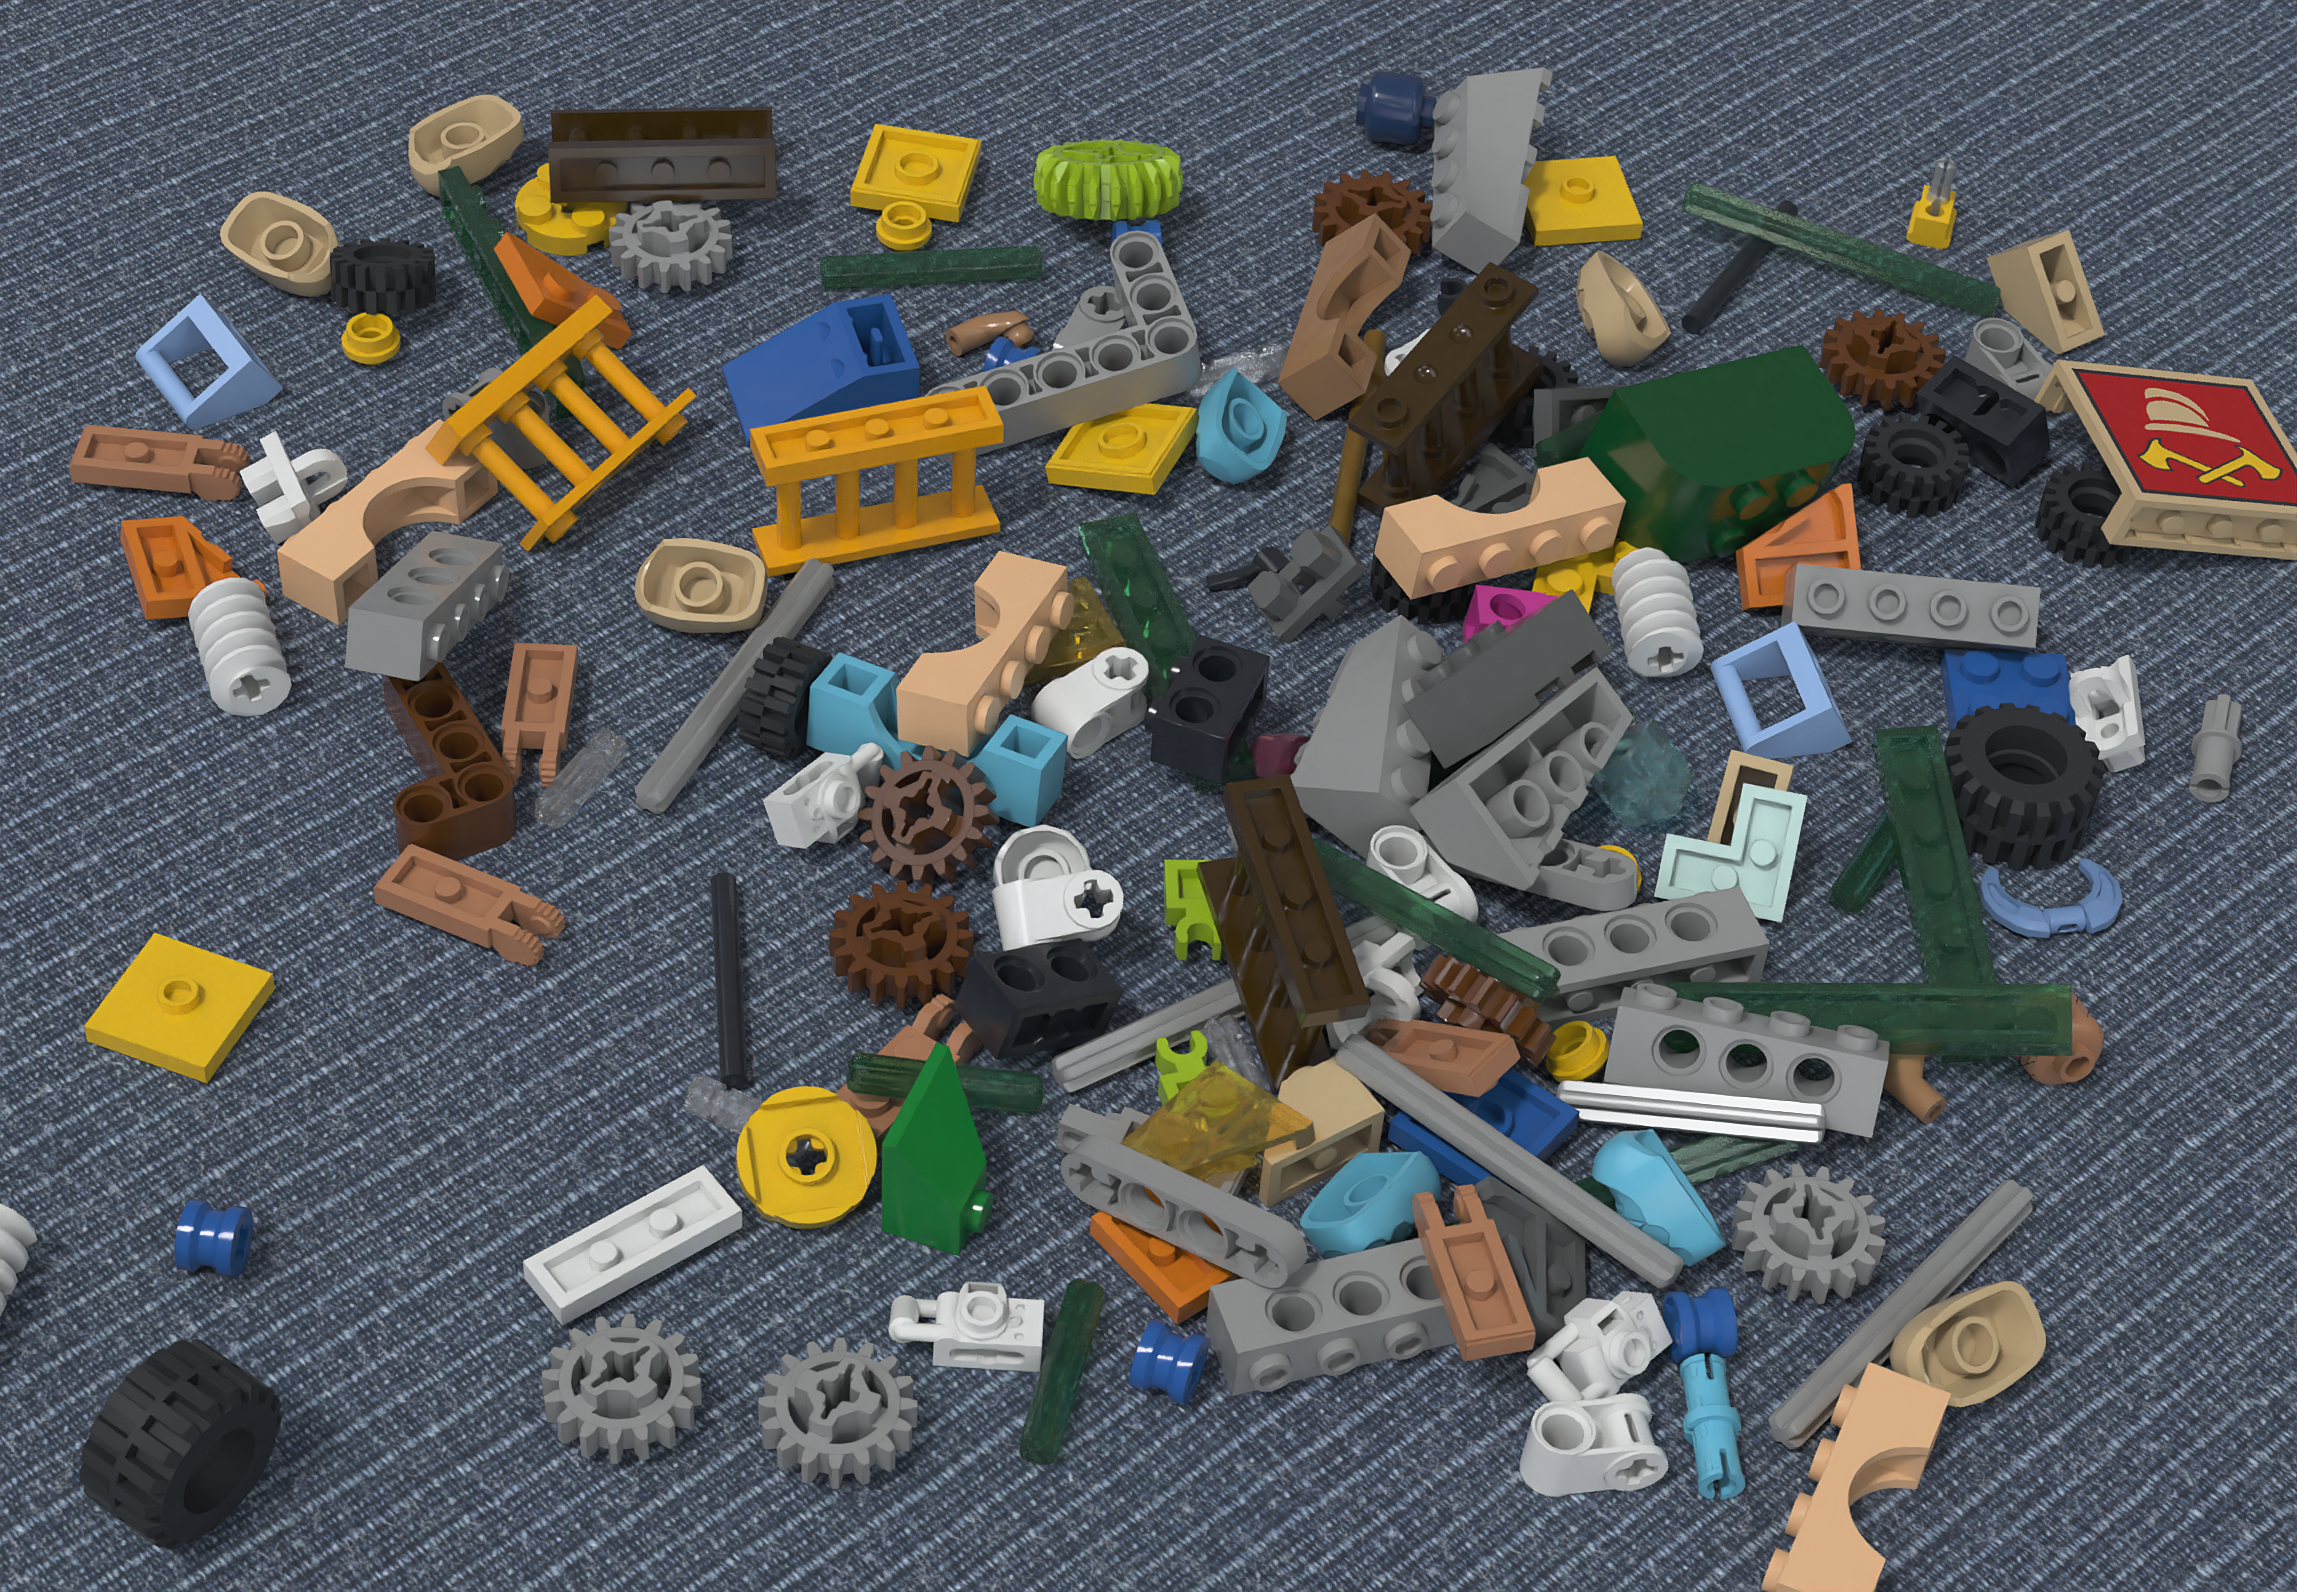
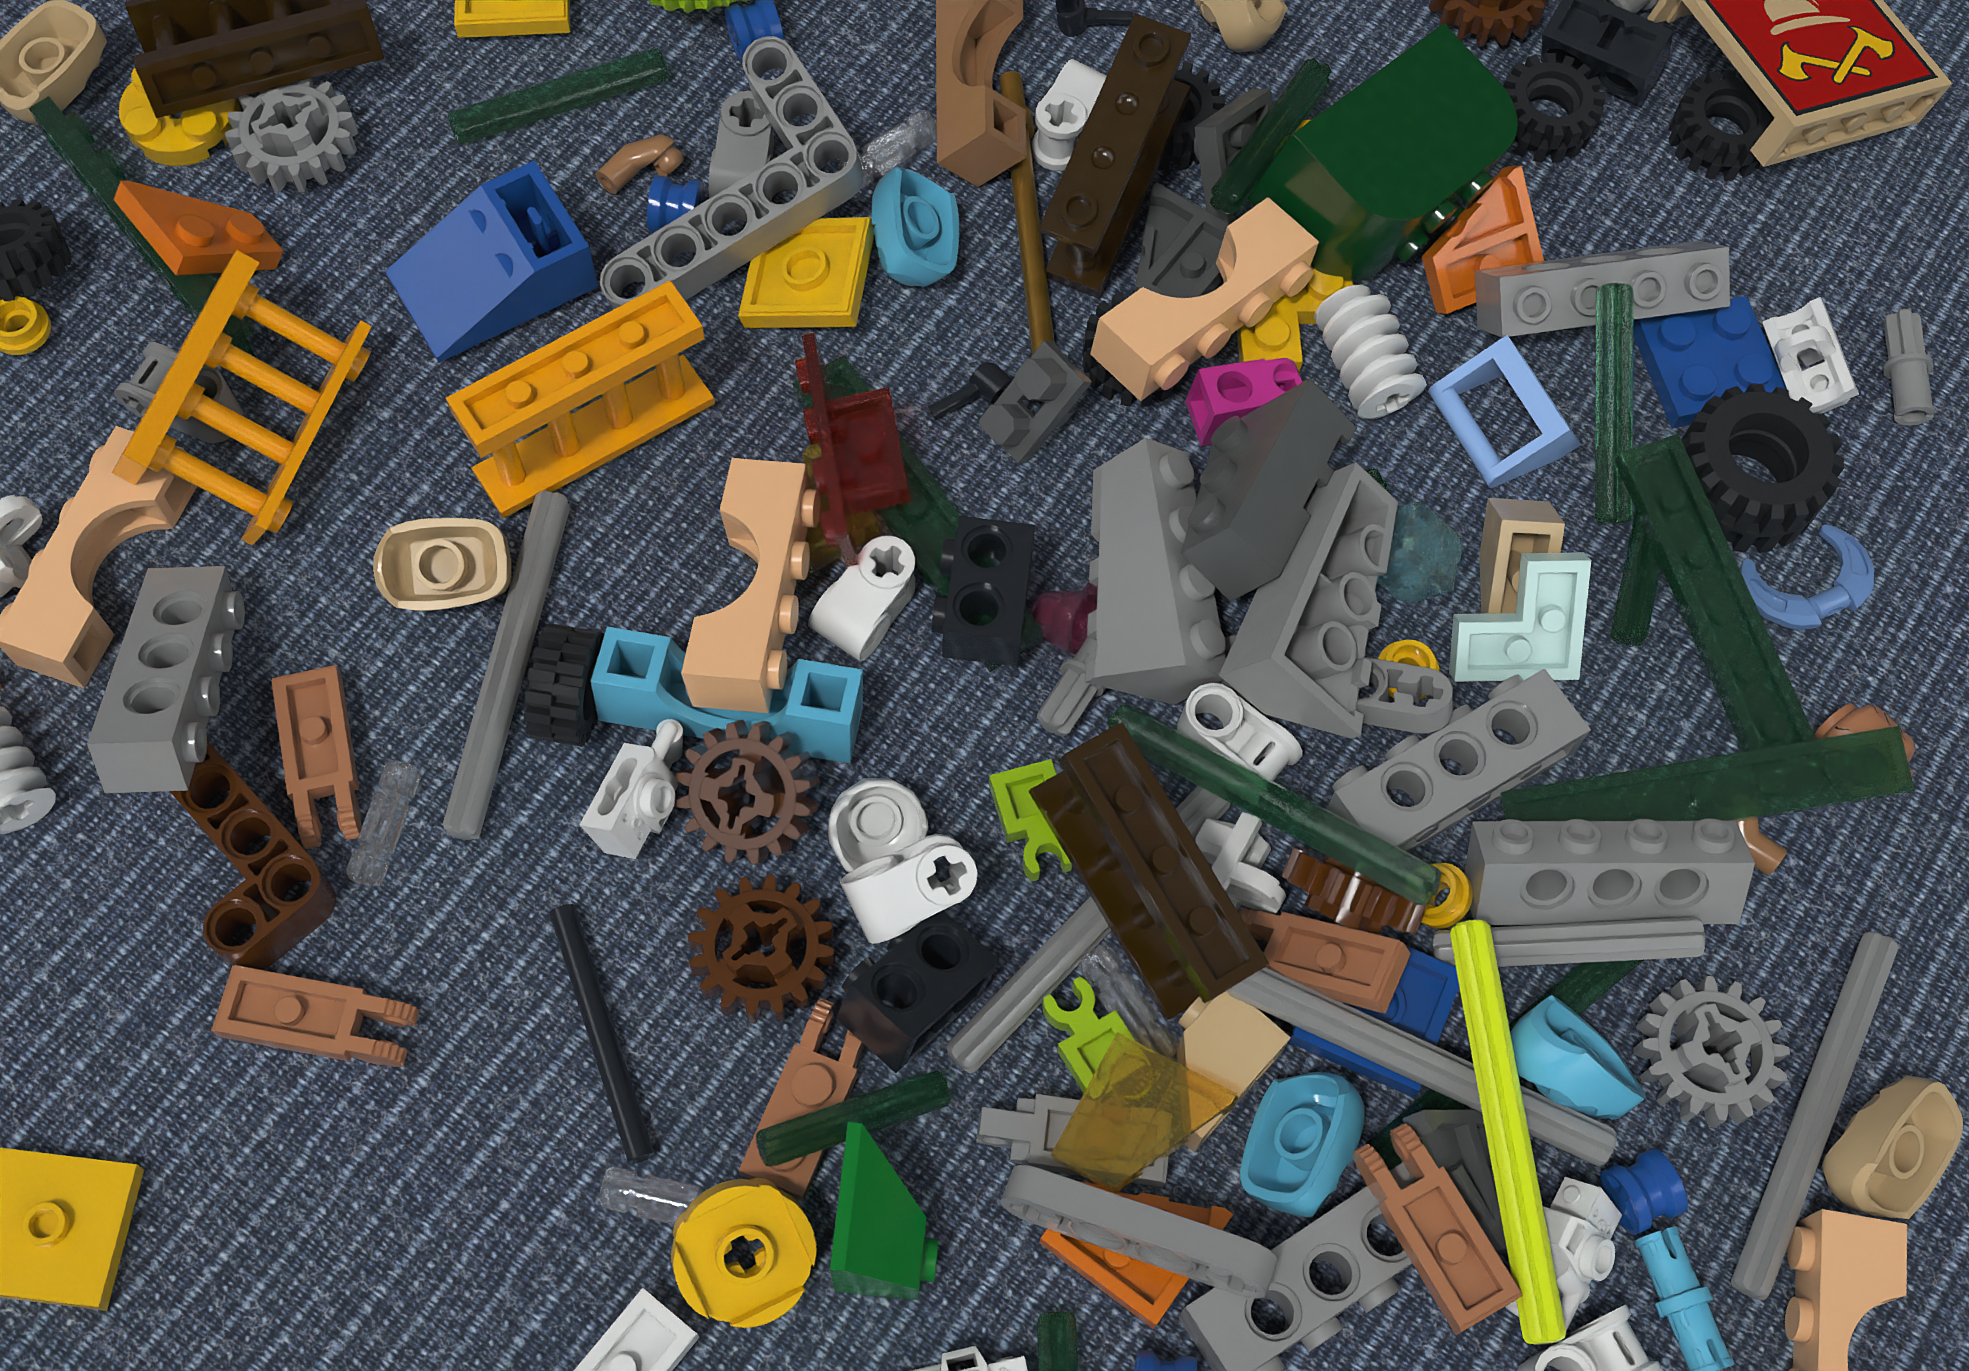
camera: 15 degrees left, 20 degrees up
yellow plate [876,201,932,252] -> none
none -> clear red bracket [795,332,912,567]
none -> neon yellow axle [1450,920,1566,1345]
none -> clear green axle [1595,283,1634,524]

